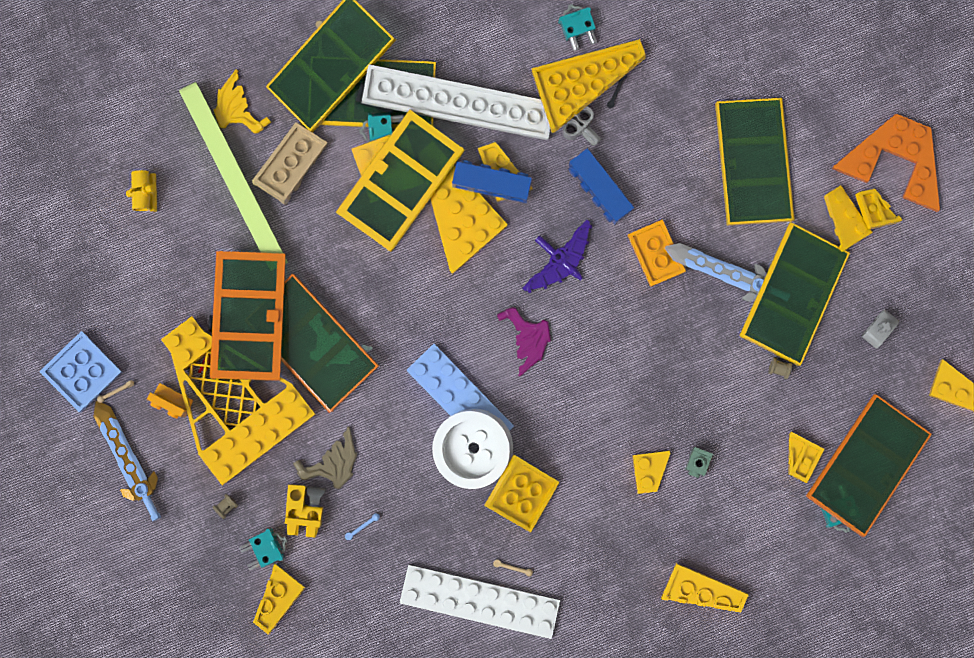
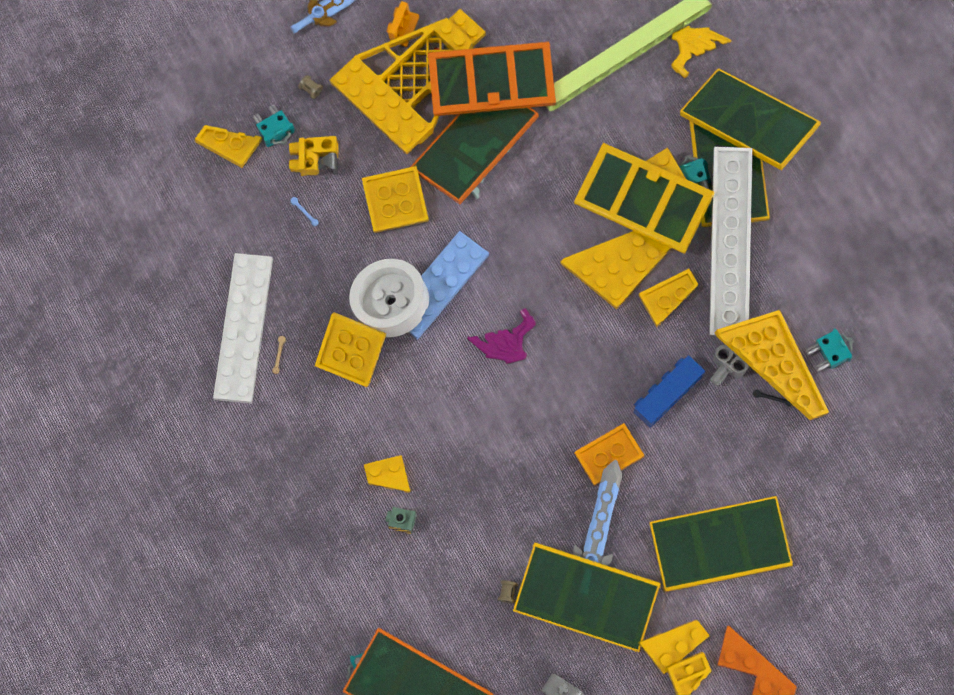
camera: 90 degrees right, 10 degrees down
tan hinge [252,122,327,205] -> none
dark tan animal [293,427,357,489] -> none
blue brick [452,160,532,203] -> none
dark purple bar [522,220,592,293] -> none
yellow wing [661,563,748,613] -> none
yellow wing [788,432,824,483] -> none
none -> yellow plate [362,166,429,233]

